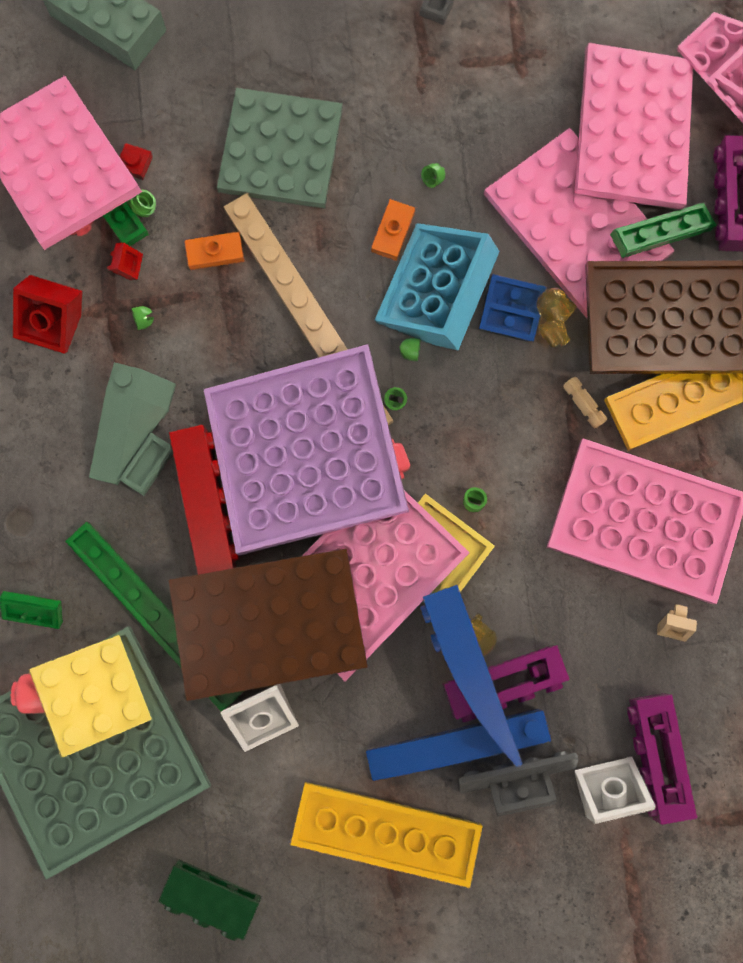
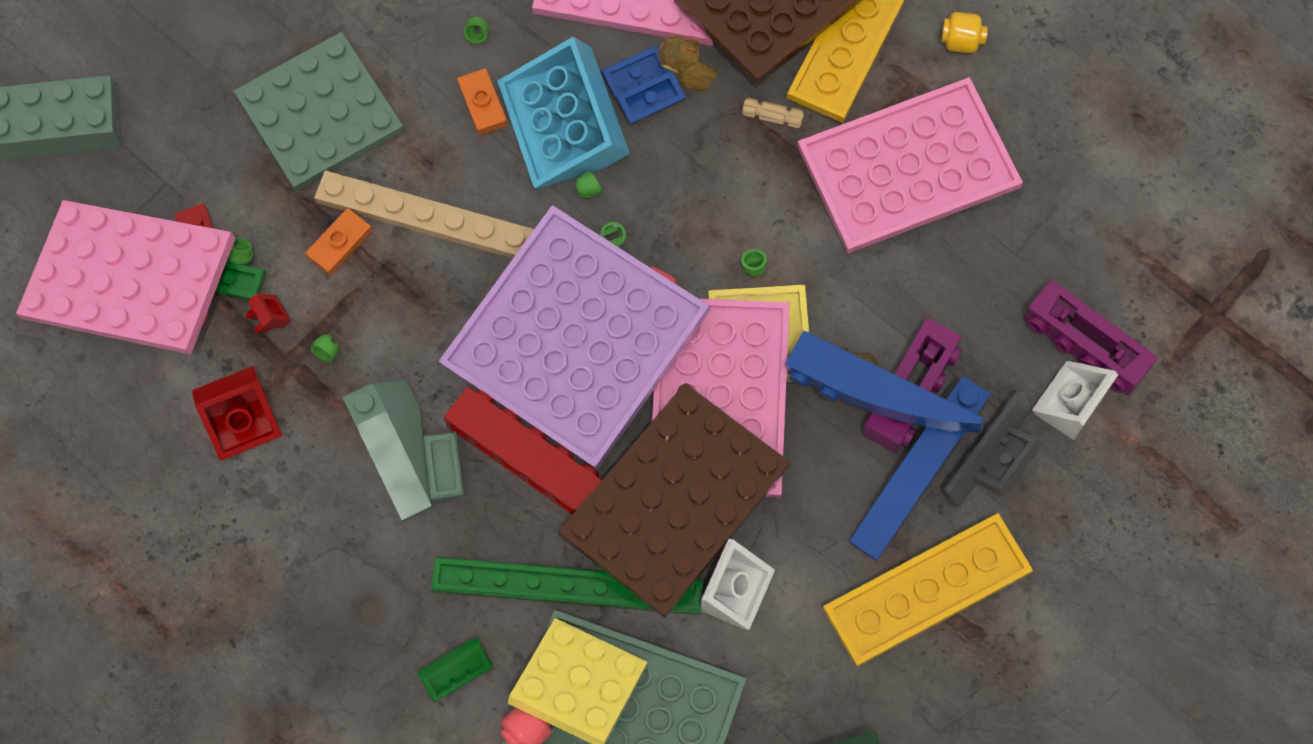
camera: 40 degrees left, 10 degrees down
tan tile [657,604,697,642] -> none

